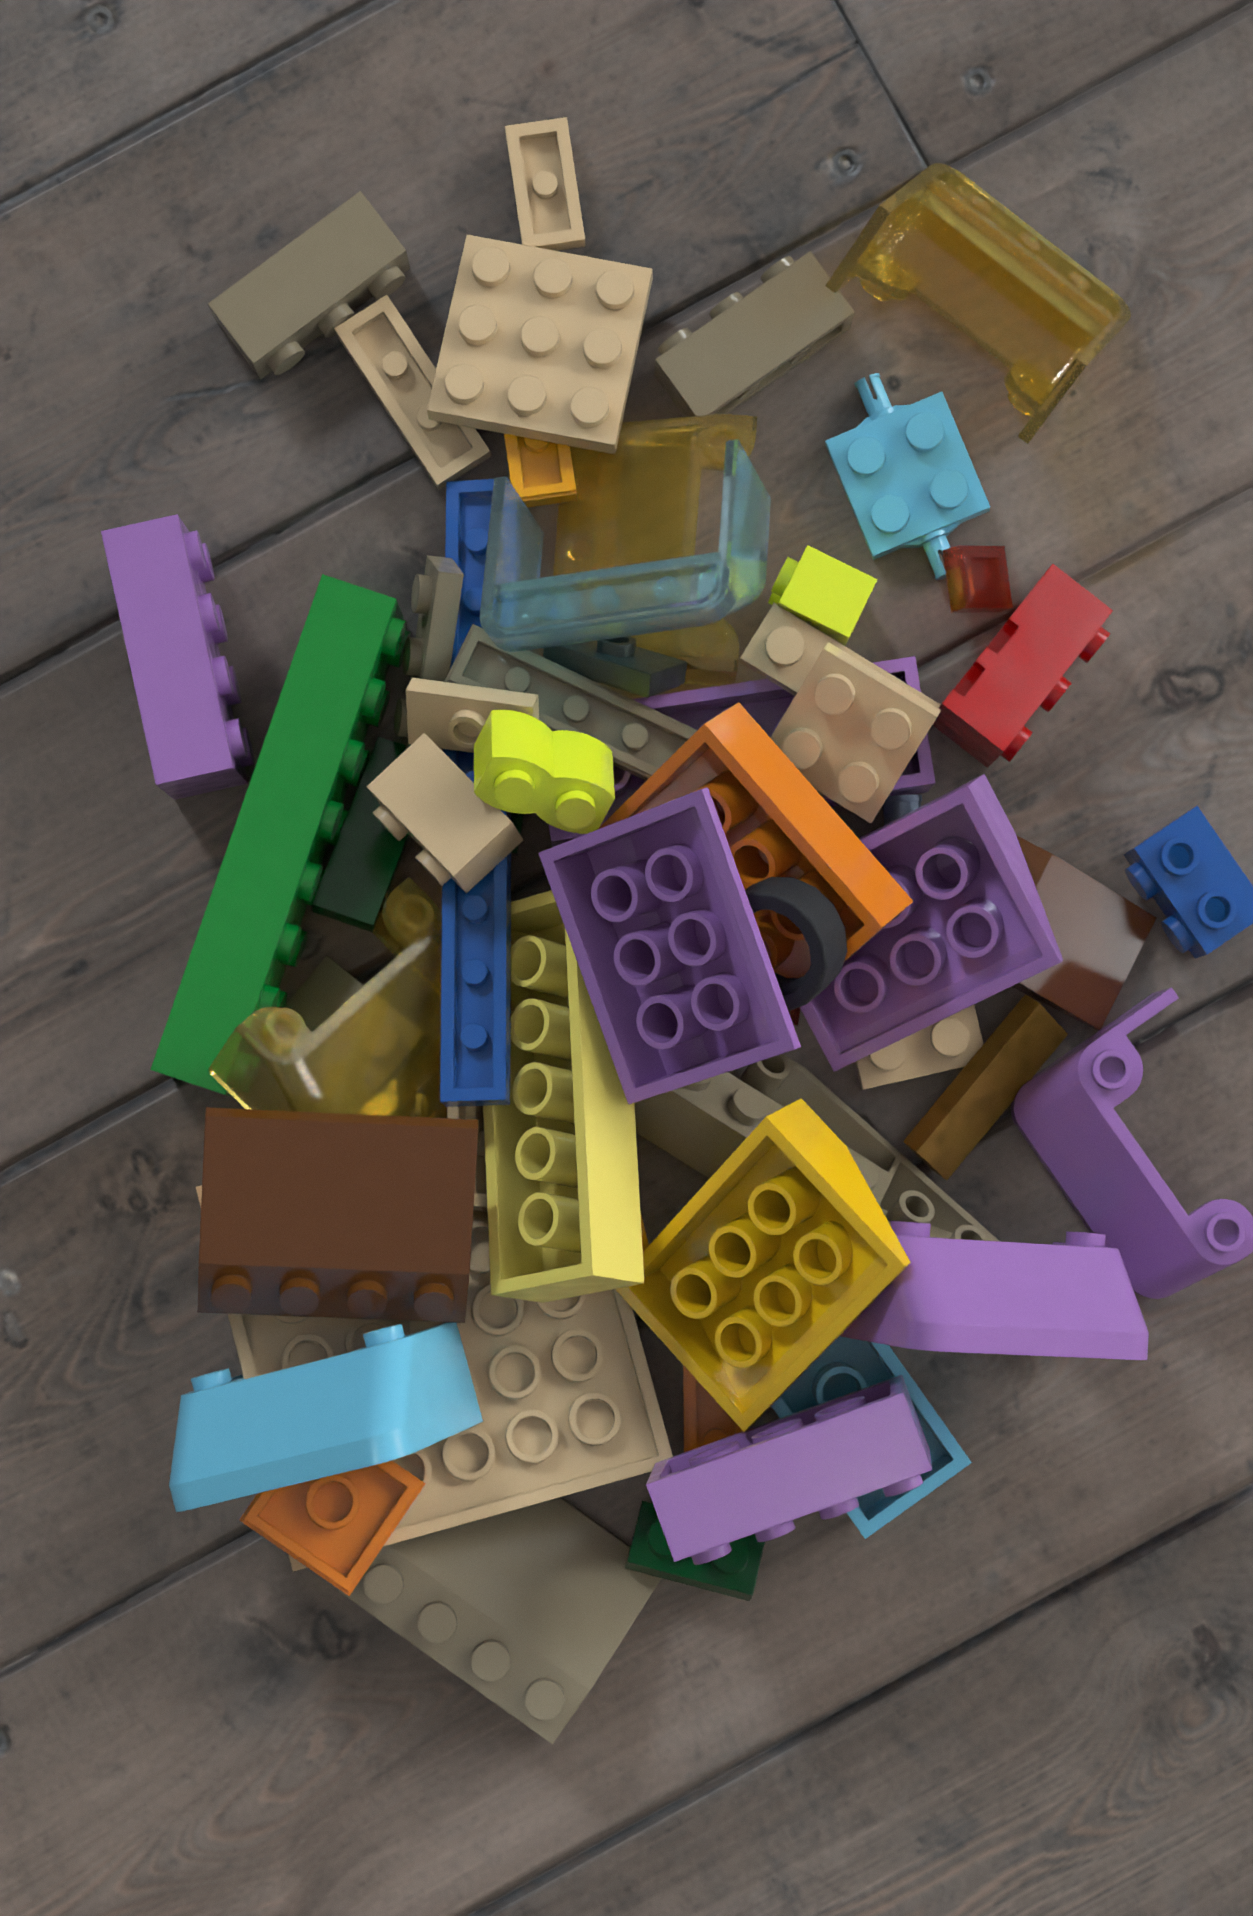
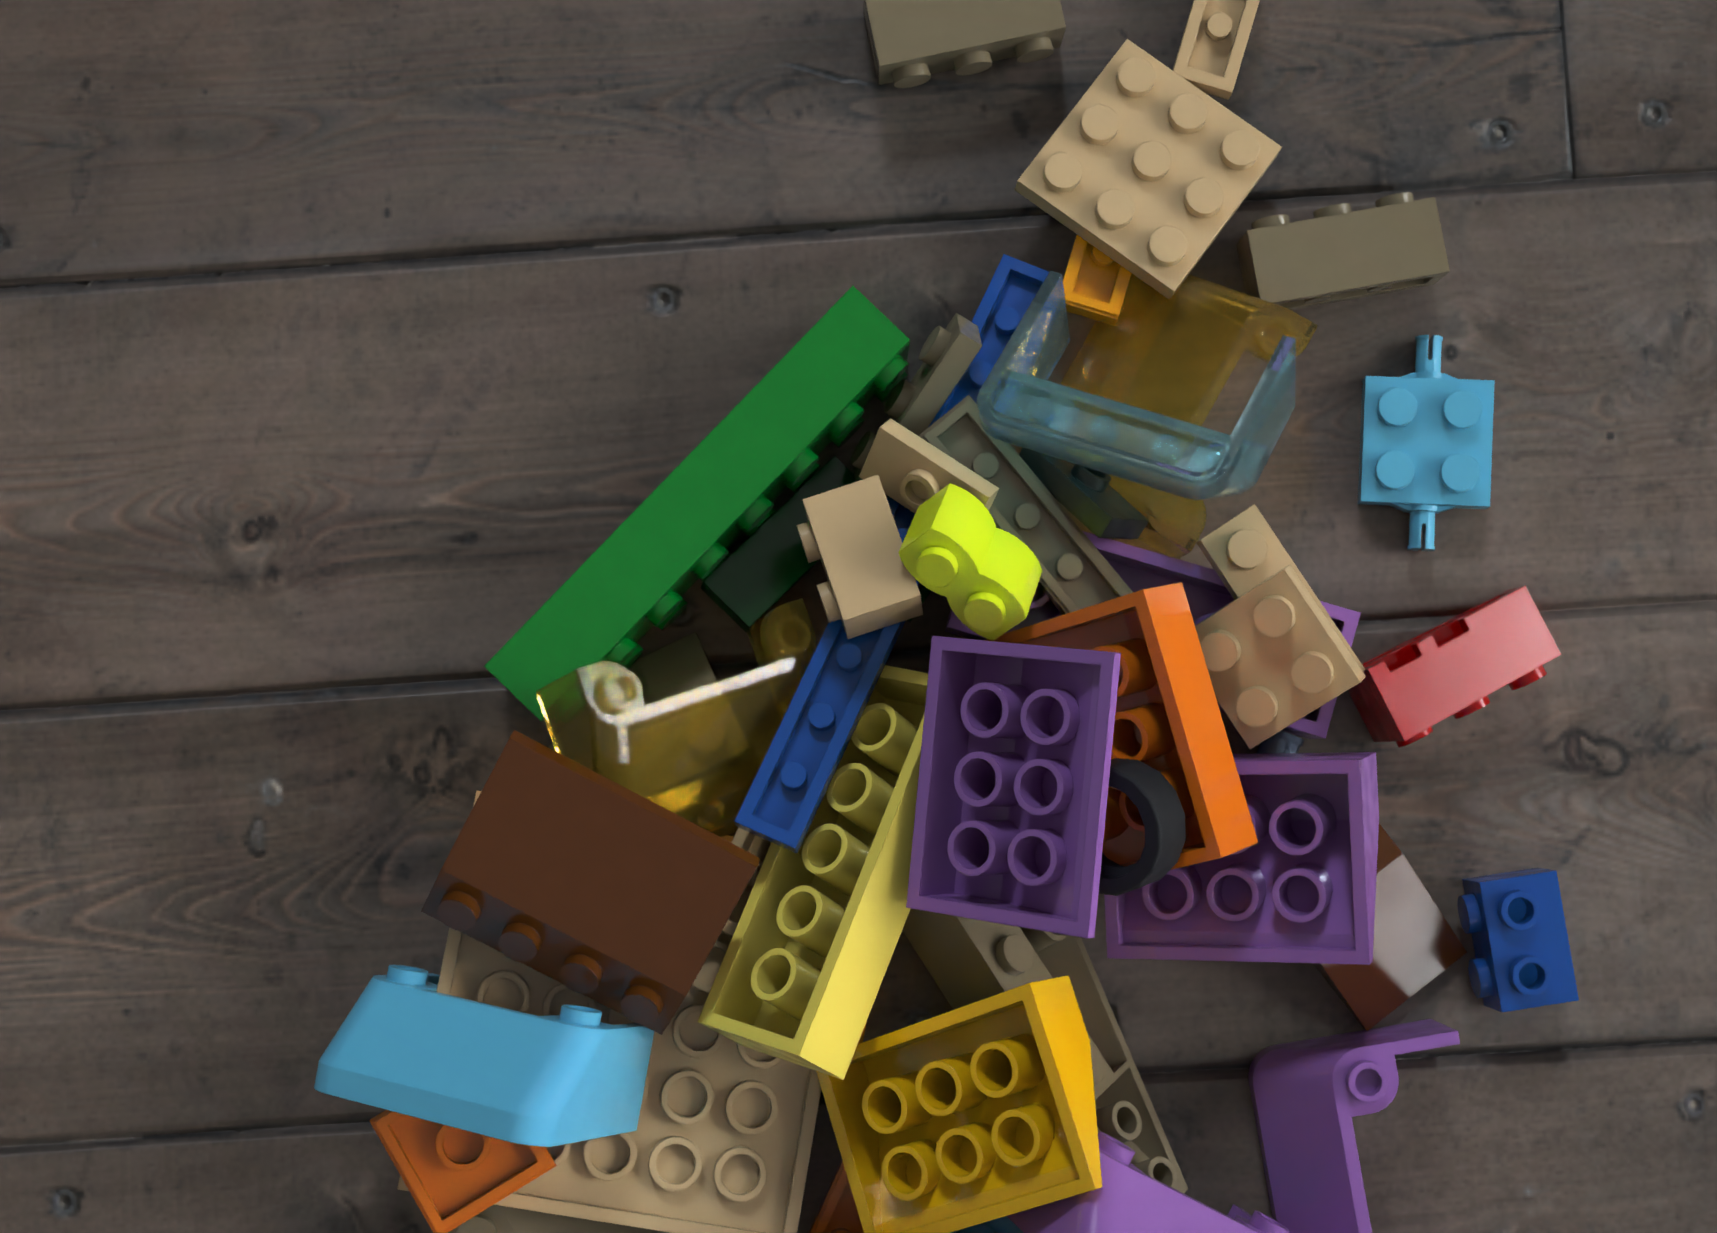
camera: 30 degrees right, 0 degrees up
medium lavender brick [101,514,255,800] -> none
tan plate [334,295,491,491] -> none
neon yellow brick [768,545,878,646] -> none
clear yellow windscreen [825,163,1131,444] -> none
tan plate [855,1005,983,1090] -> none
pearl gold tile [903,994,1068,1181] -> none
clear red tile [943,545,1013,613] -> none

